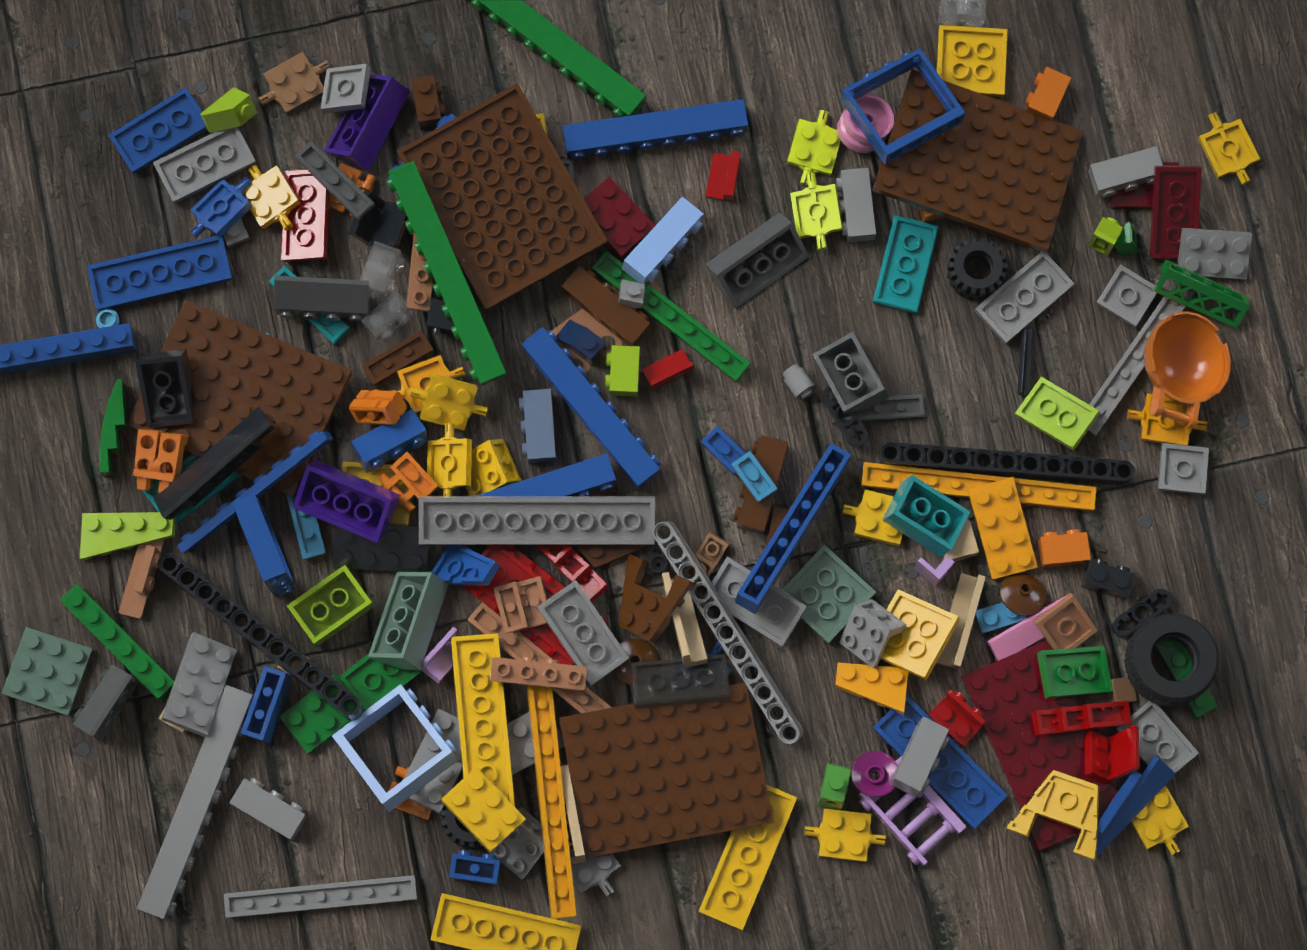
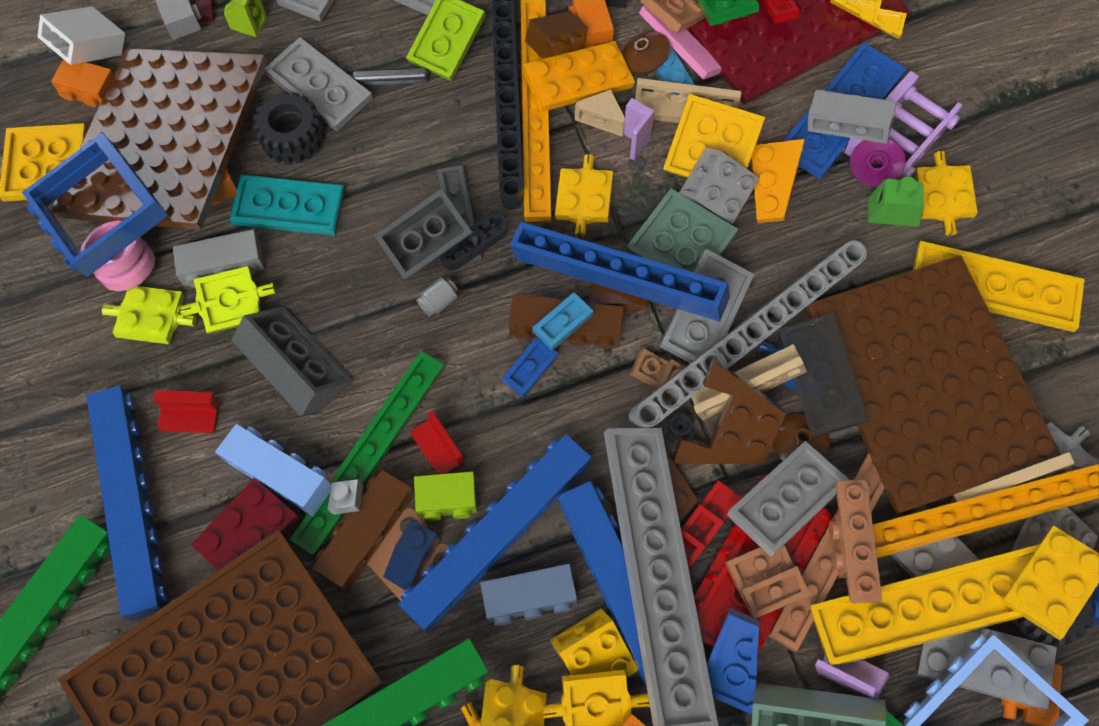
camera: 95 degrees left, 10 degrees down
teal brick [882,475,970,557] -> none
red bracket [928,690,986,748] -> none
none -> white brick [38,6,125,65]
none -> reddish brown brick [525,11,588,58]

